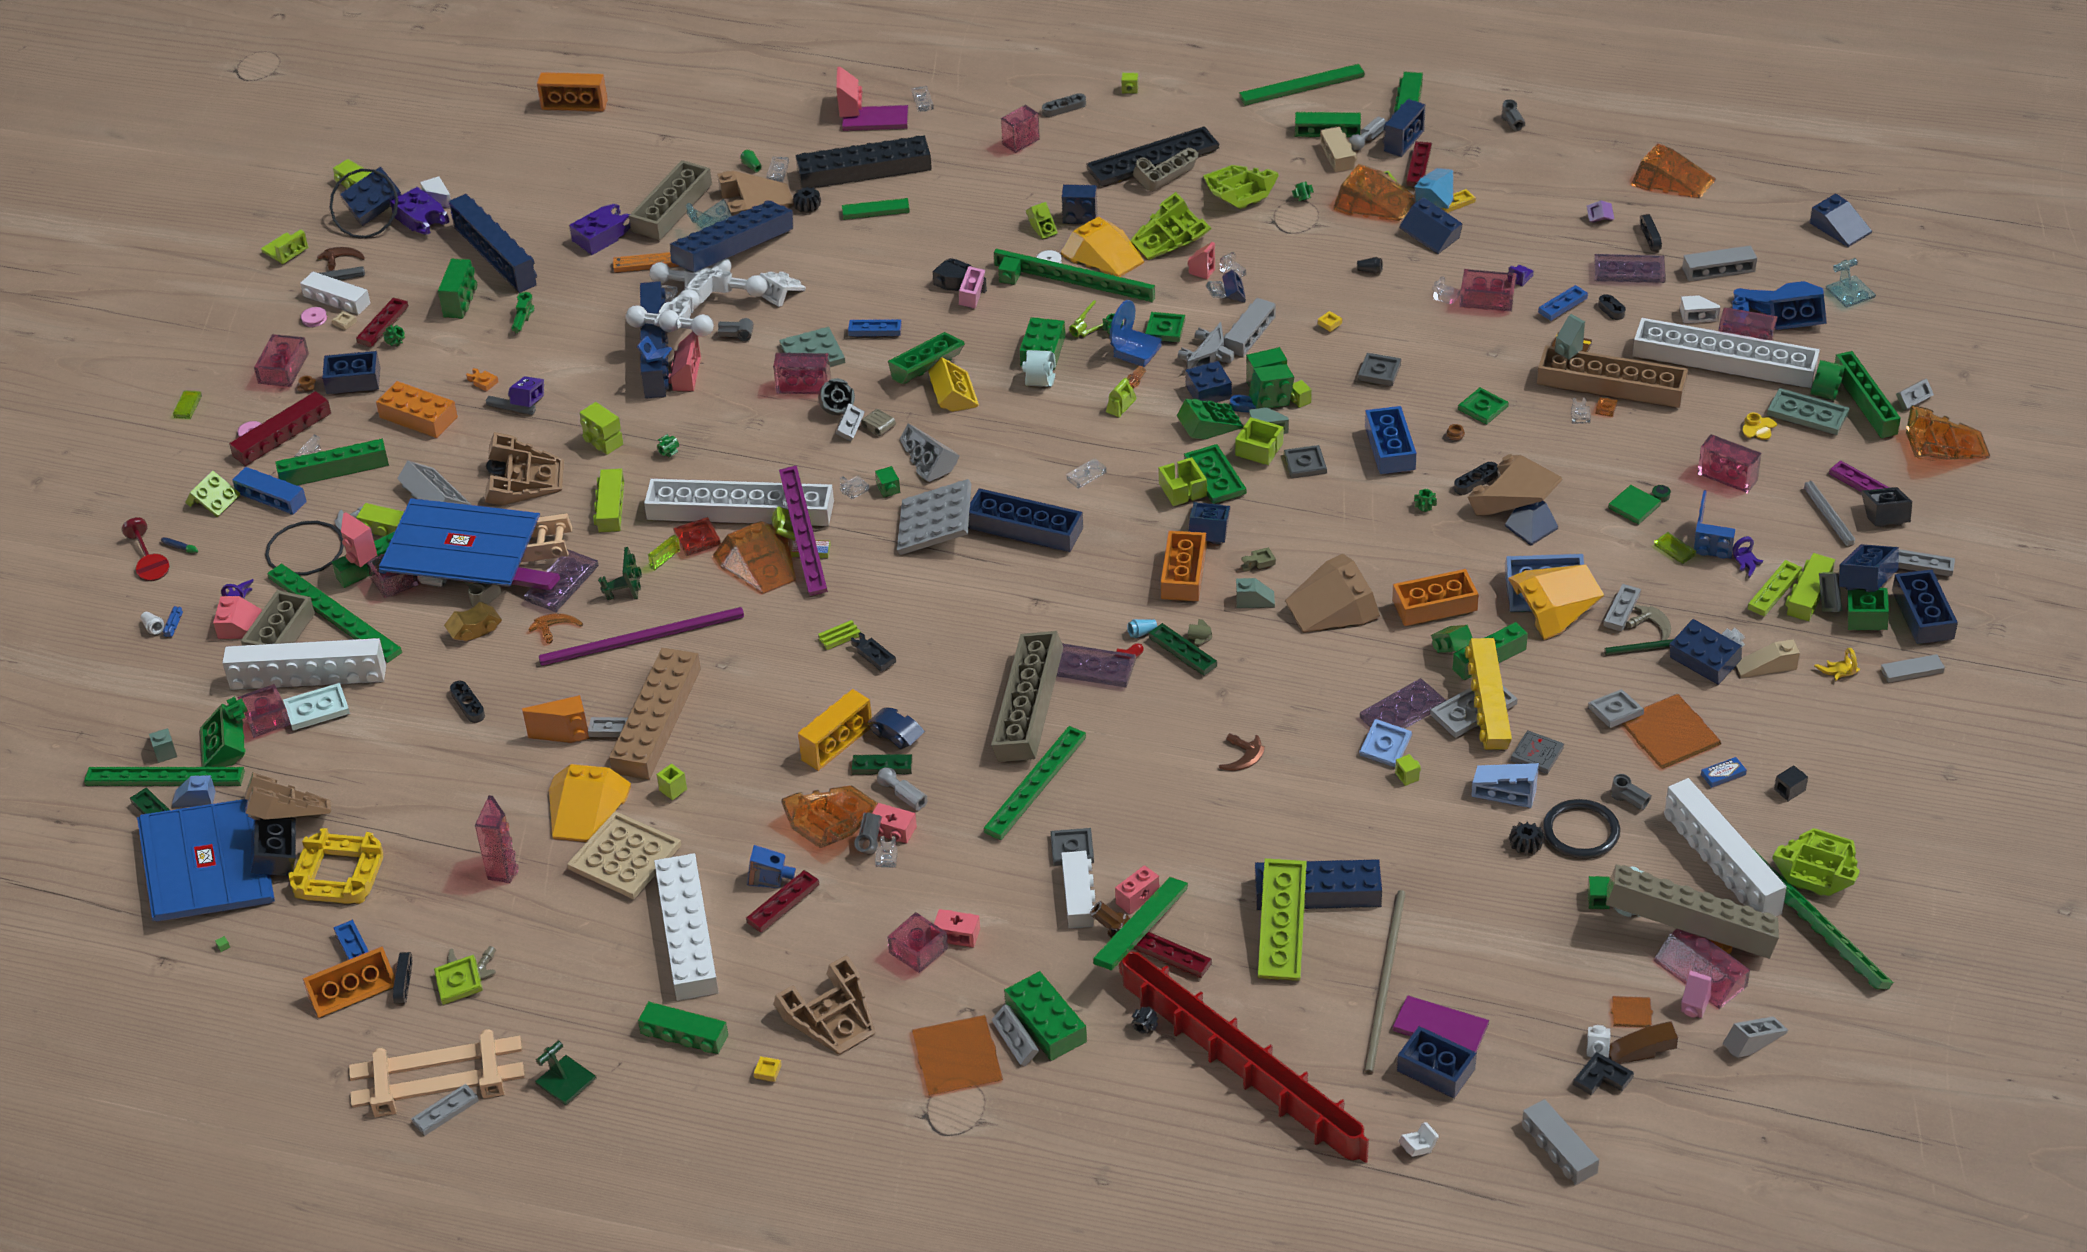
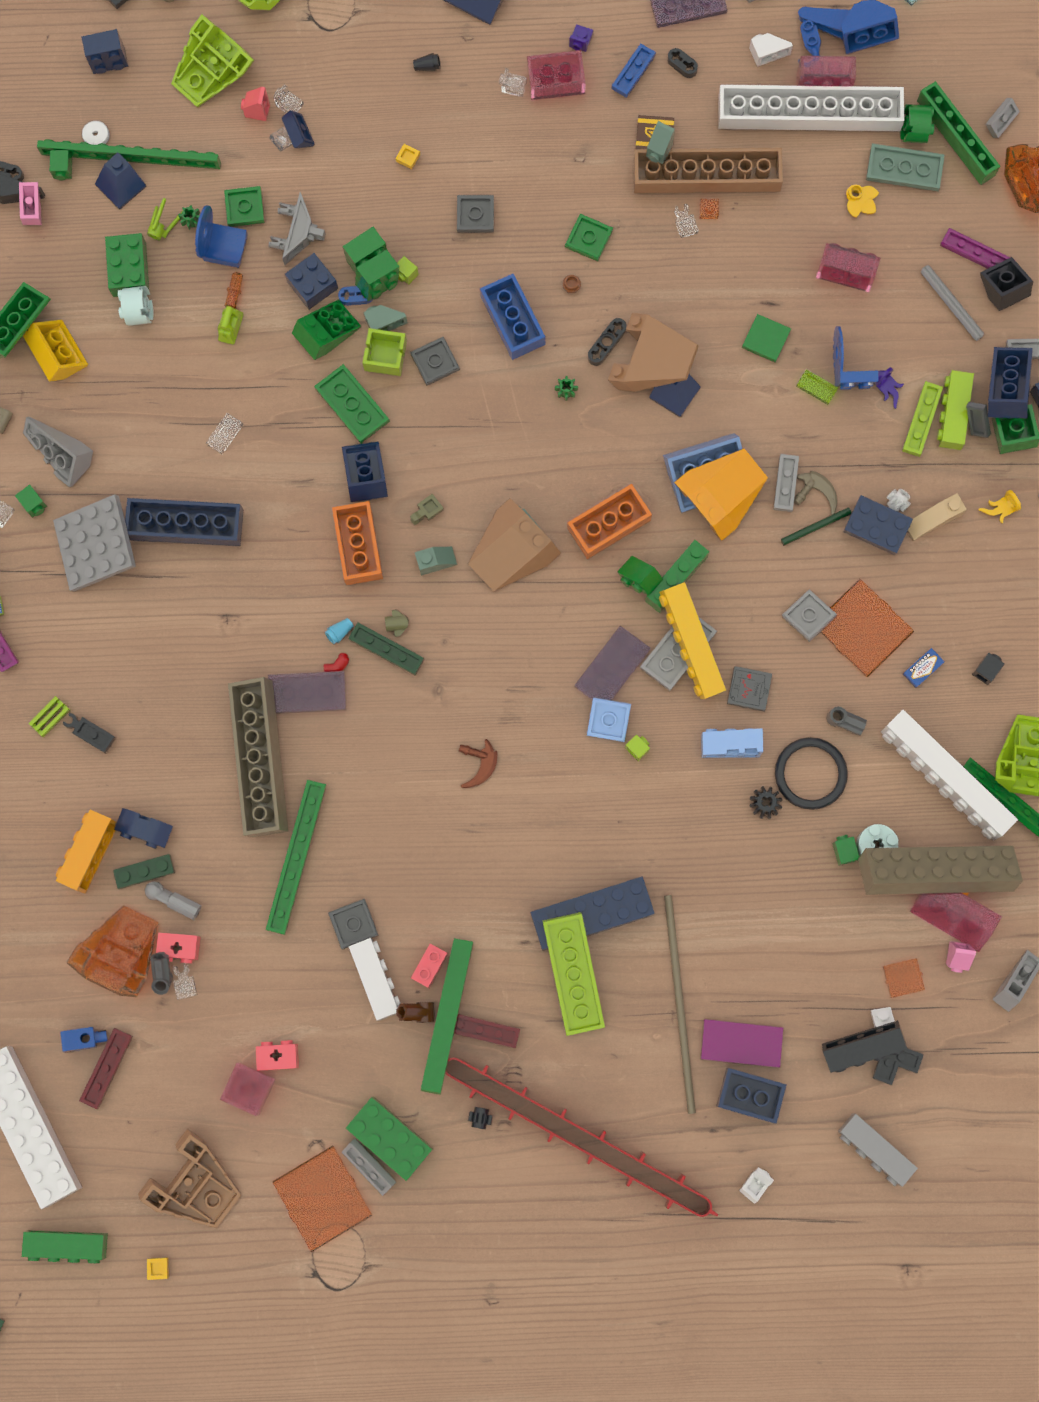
camera: 15 degrees left, 35 degrees up
lime slope [1025,202,1058,239] -> none
light orange wedge [1061,216,1144,277] -> none
lime piece [1158,457,1207,506] -> none
light grey brick [1224,298,1276,357] -> none
reddish brown slope [1609,1021,1678,1064] -> none
dark green tile [1651,485,1671,502] -> none
none -> dark blue slope [95,153,146,210]
none -> black brick [822,1020,907,1073]

